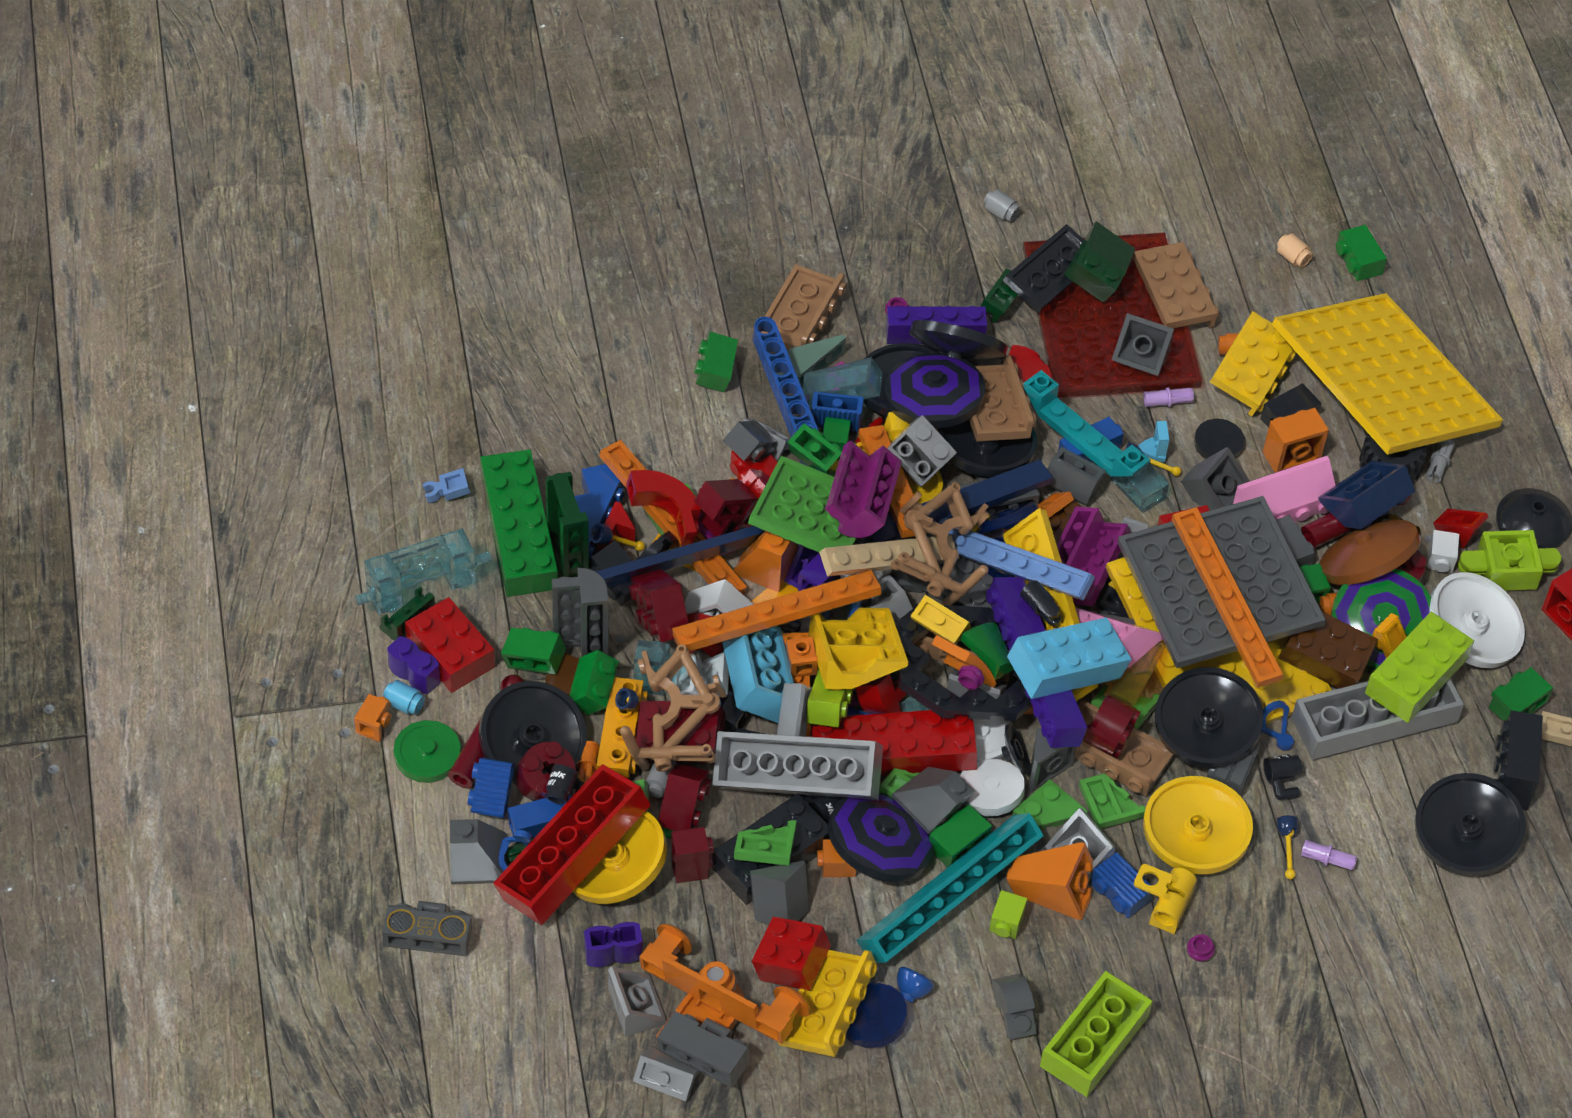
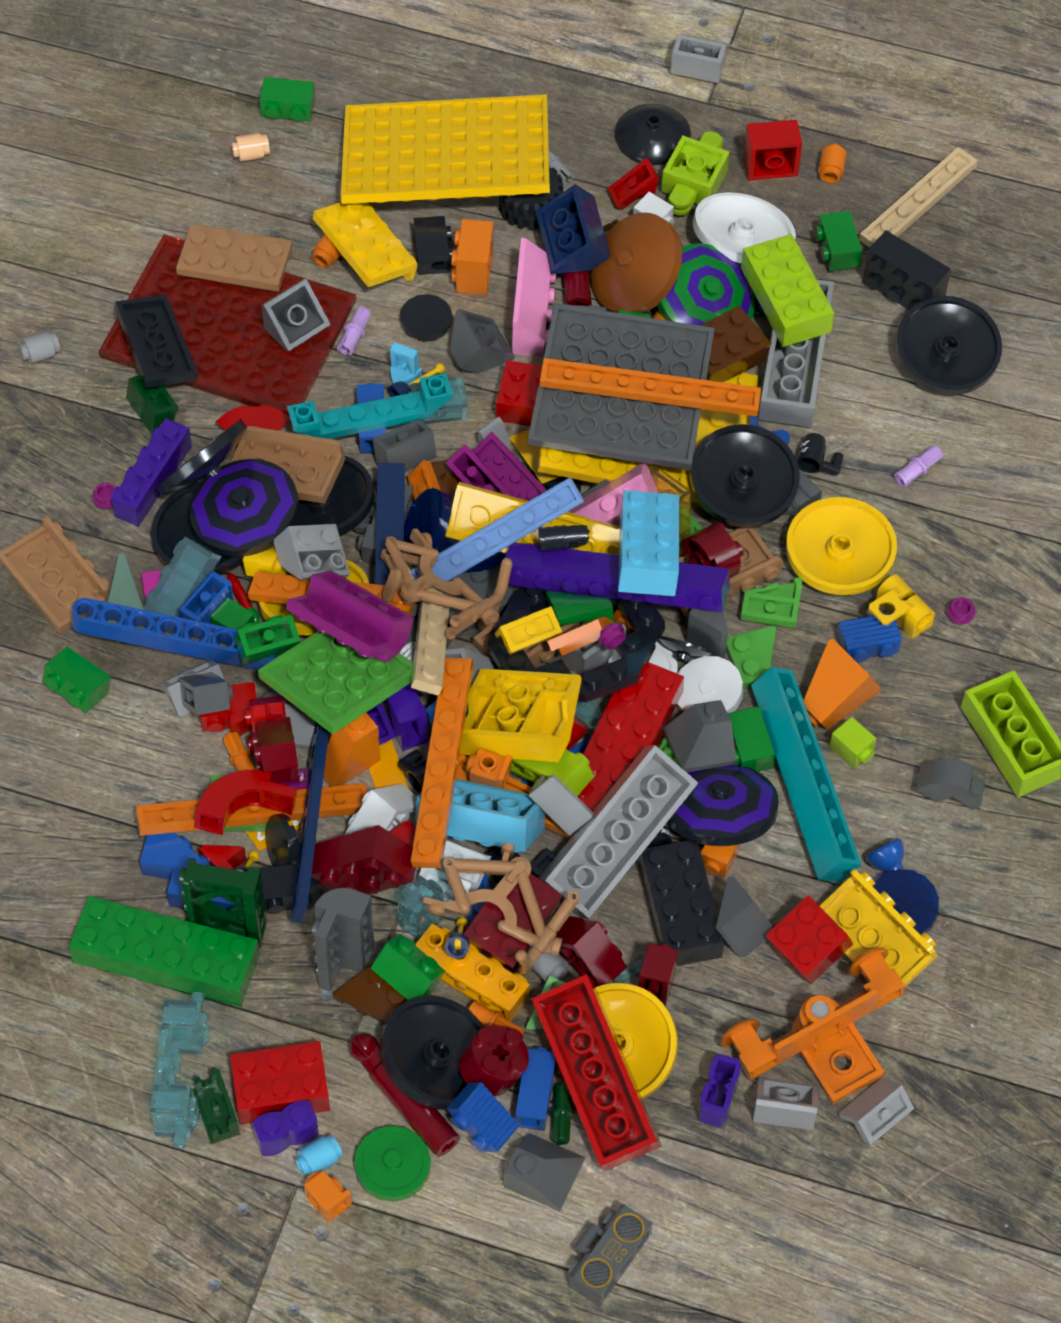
camera: 60 degrees left, 5 degrees up
medium blue plate [423,468,470,503] -> none
blue piece [498,830,532,871] -> none
green brick [501,628,566,675] -> none
black piece [545,764,585,805] -> none
dark grey piece [657,1011,750,1088] -> none
bright green wing [734,820,797,866] -> none
light grey slope [1045,808,1116,881] -> none
dark green slope [1064,221,1135,302] -> none
hinge [1277,815,1299,879] -> none
light orange tile [1372,613,1406,658] -> none

